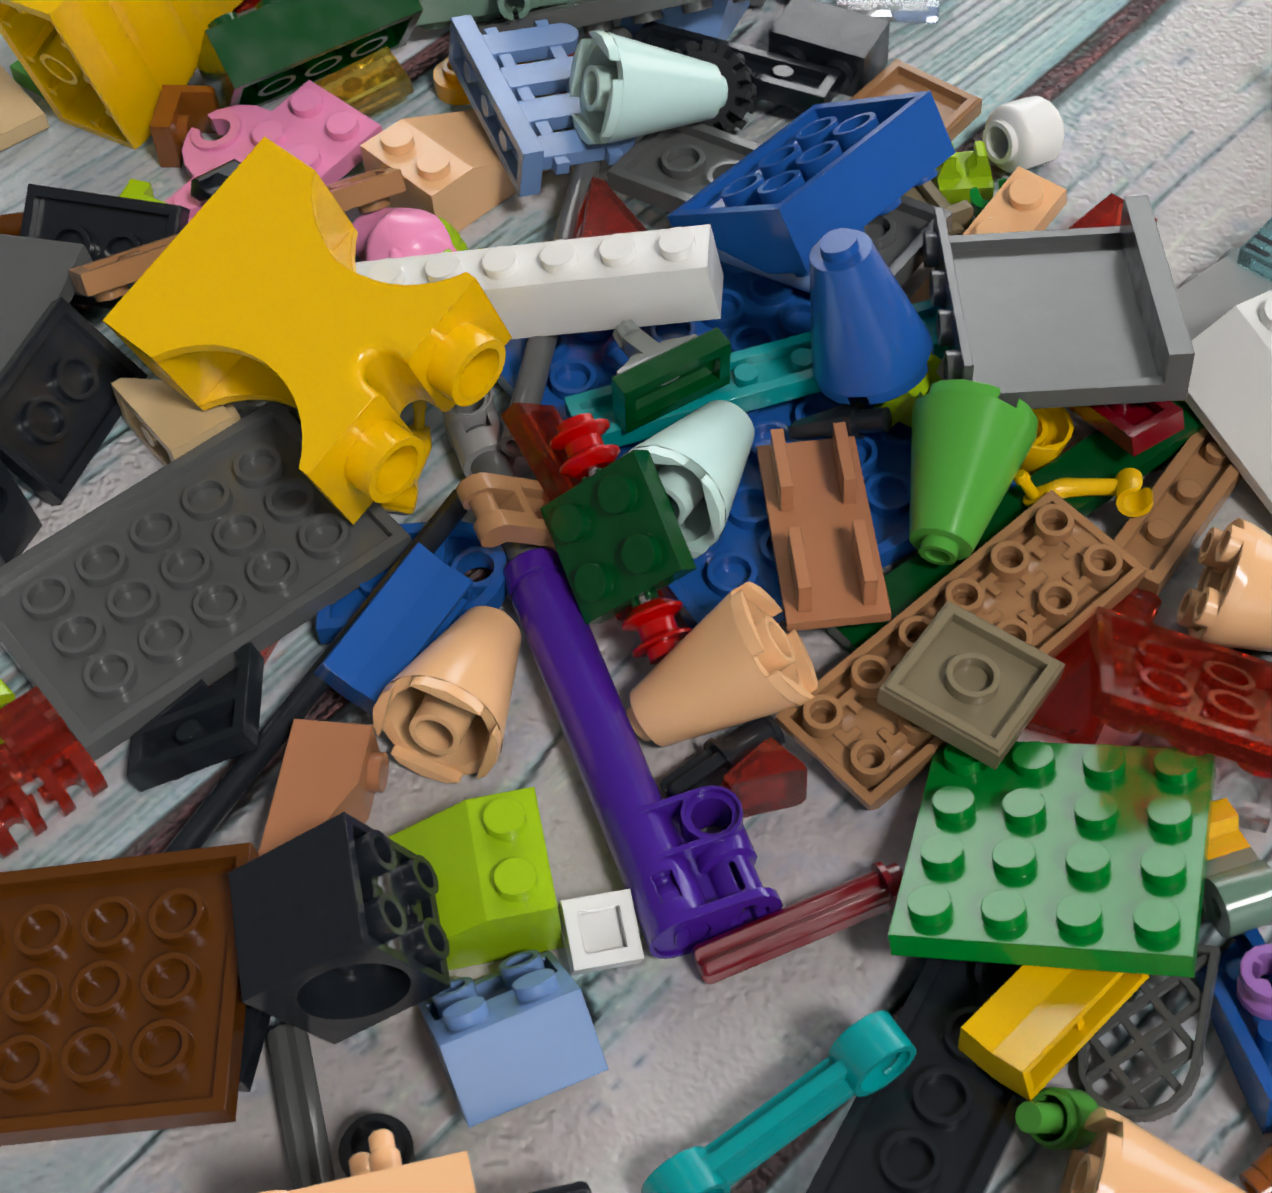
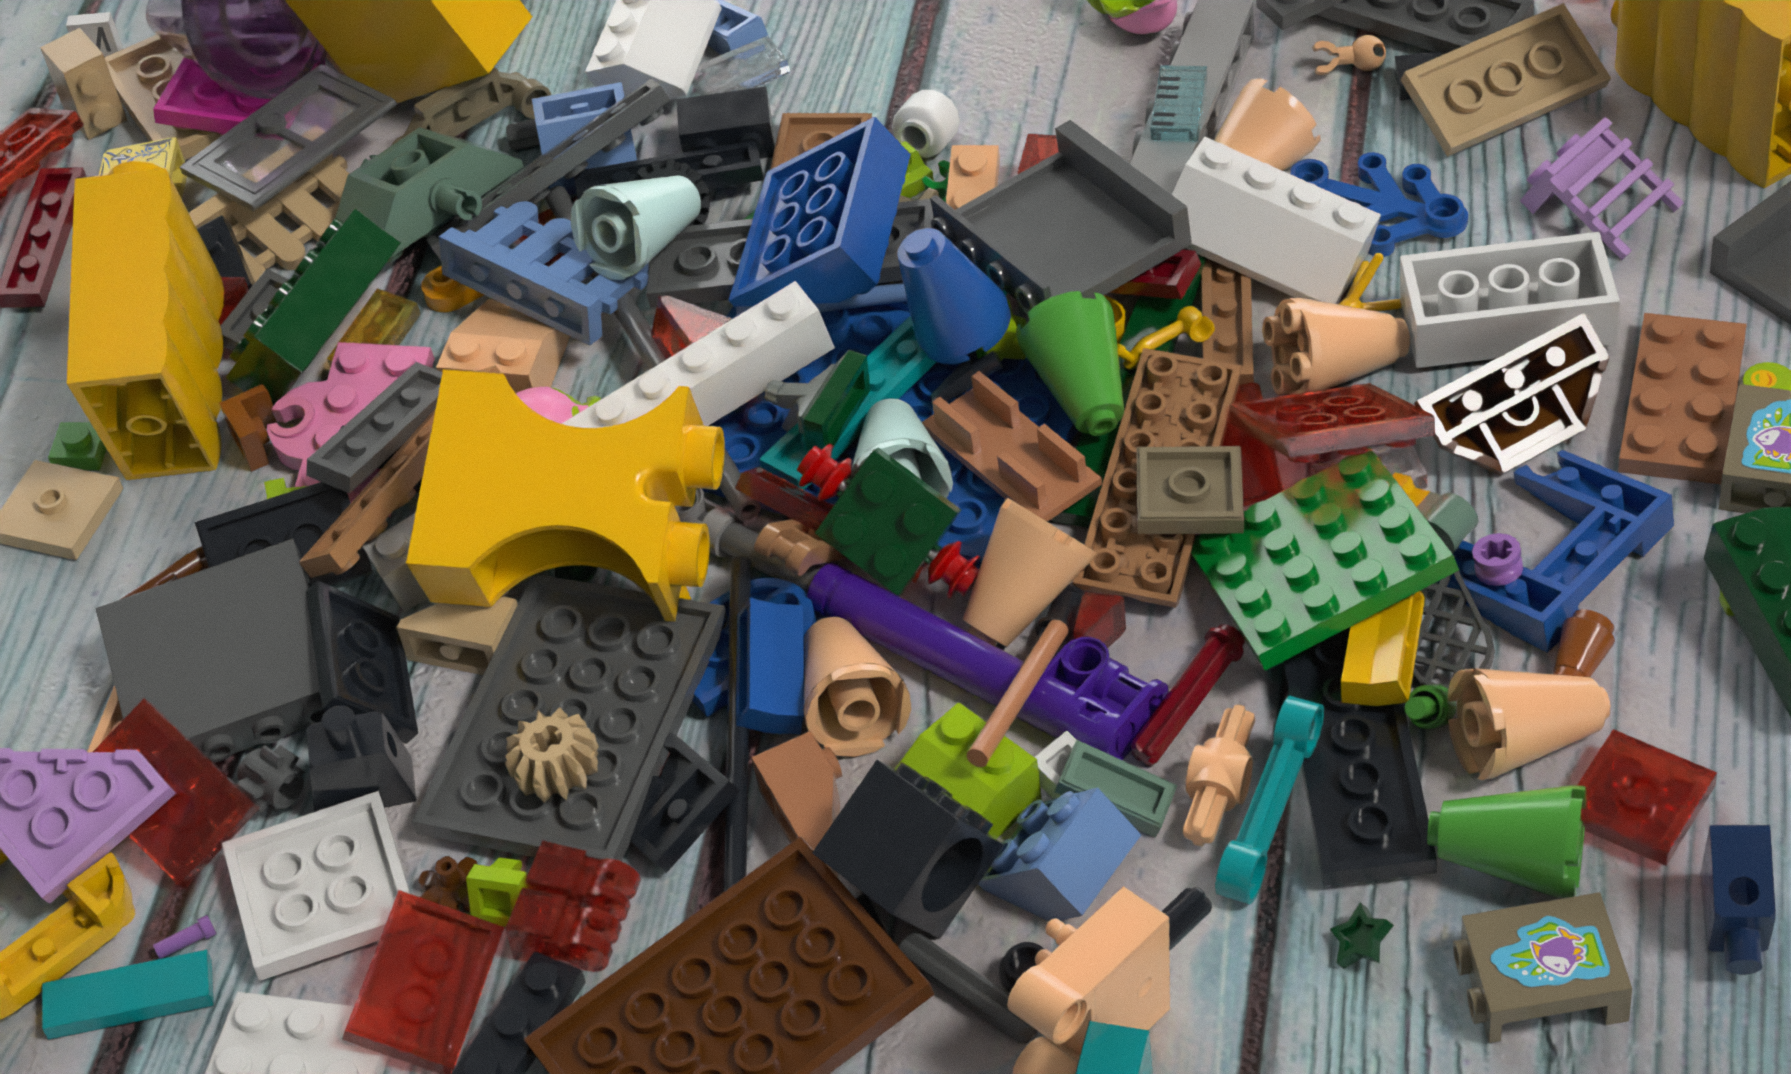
camera: 30 degrees left, 5 degrees down
none -> dark grey plate [306,362,442,493]
none -> tan gear [505,707,599,803]
none -> nougat bar [967,620,1068,767]
none -> sand green tile [1054,740,1178,838]
none -> light nougat axle [1182,704,1256,847]

